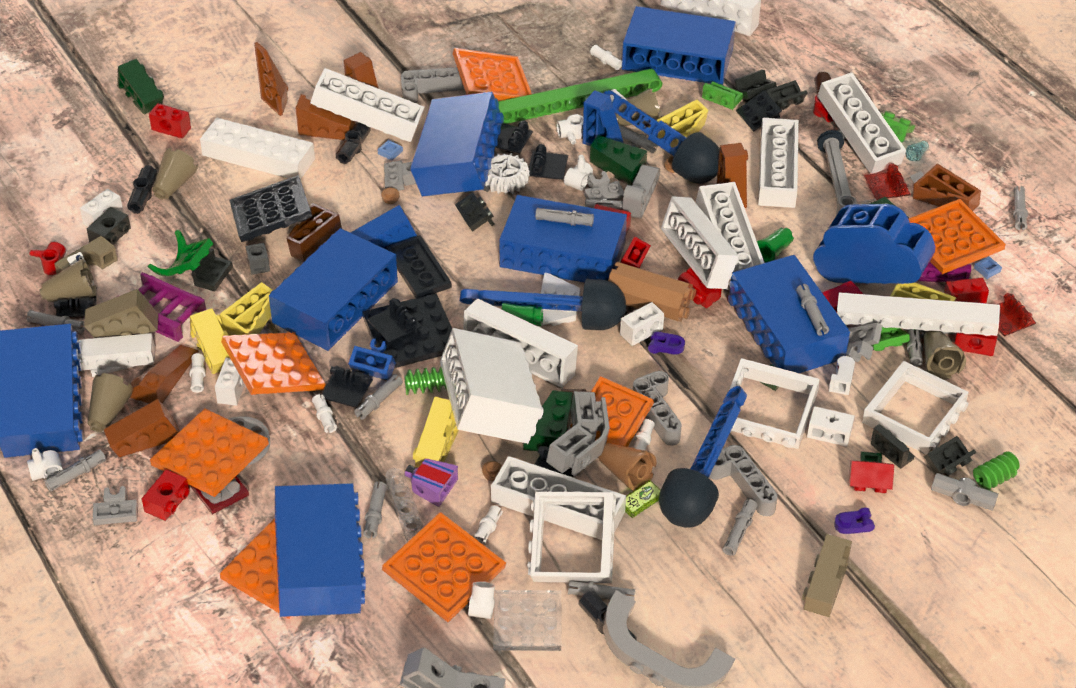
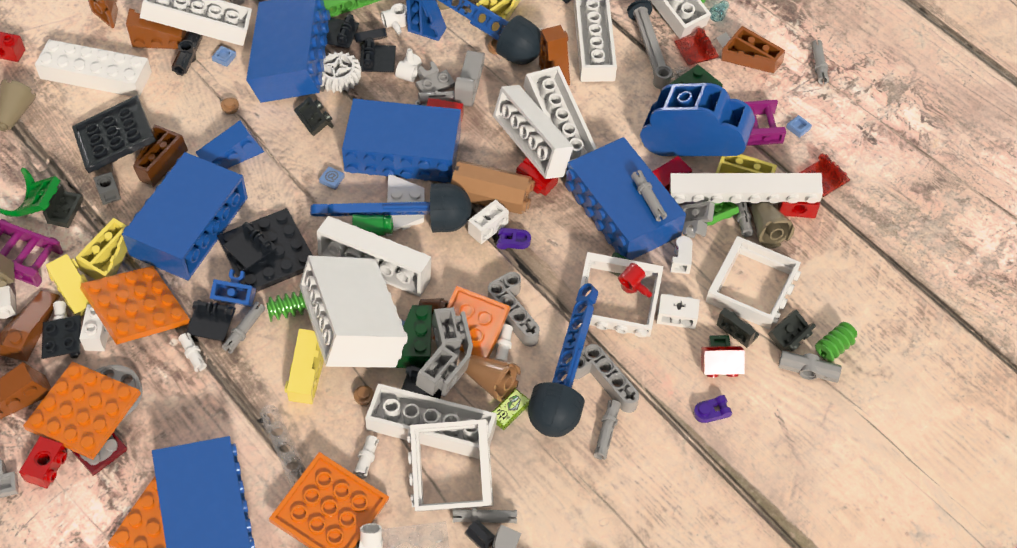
camera: 10 degrees left, 10 degrees up
light grey pin [363,482,387,539] -> none
light grey plate [384,160,416,191] -> none
black plate [385,235,452,298] -> none
medium lavender torso [405,459,458,507] -> none
light grey pin [535,207,594,226] -> none
dark green wedge [590,135,647,186] -> none
red brick [616,236,651,269] -> none
dark grey pin [618,124,658,153] -> none
green plant [757,227,794,263] -> none
dark tan wedge [802,534,852,618] -> none
orange plate [909,199,1006,274] -> none
red brick [944,277,989,304] -> none
none -> black hinge [41,315,81,359]
none -> medium blue tile [319,166,345,190]
none -> black beam [354,28,388,43]
none -> red piece [618,263,652,298]

